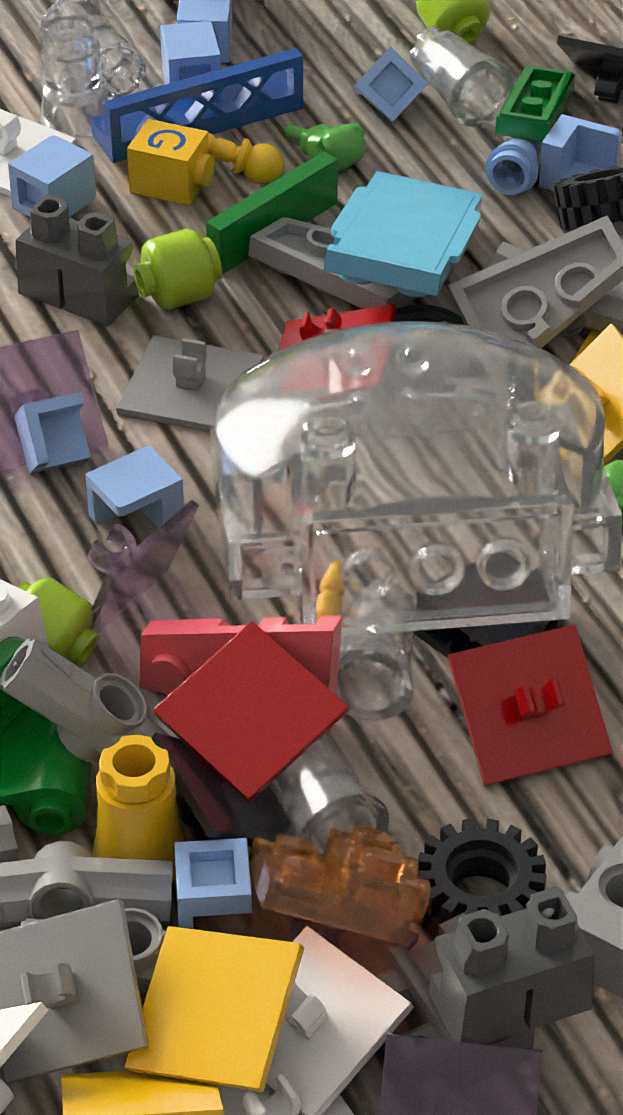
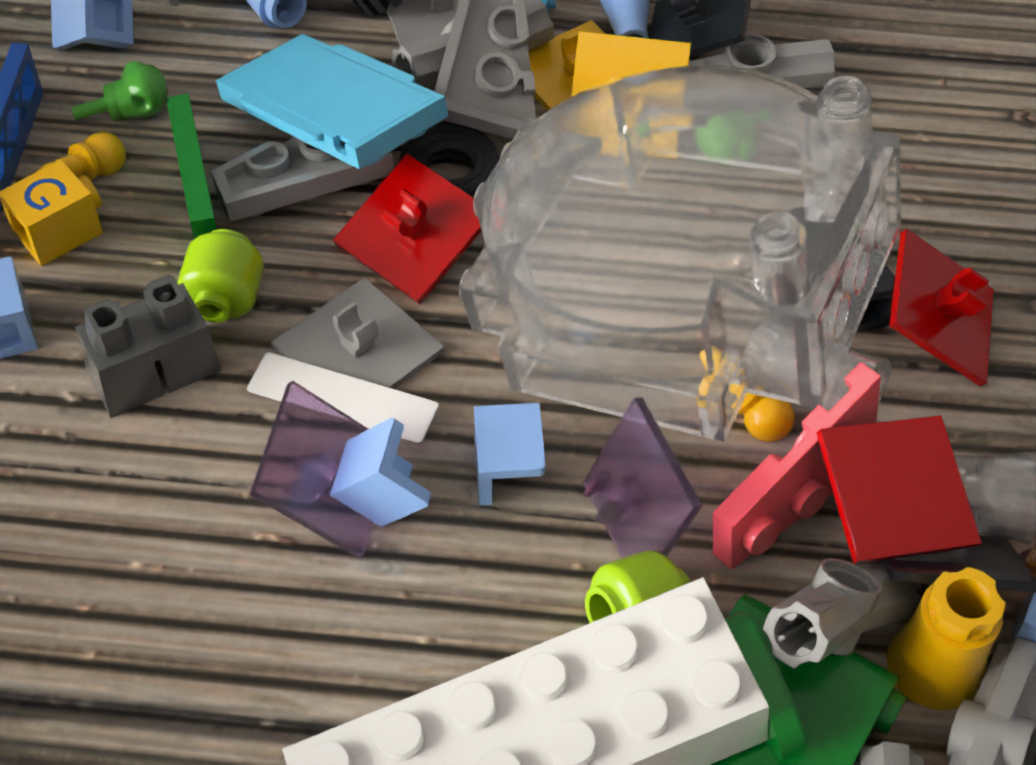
camera: 60 degrees left, 10 degrees up
none -> white sticker [247,352,439,443]

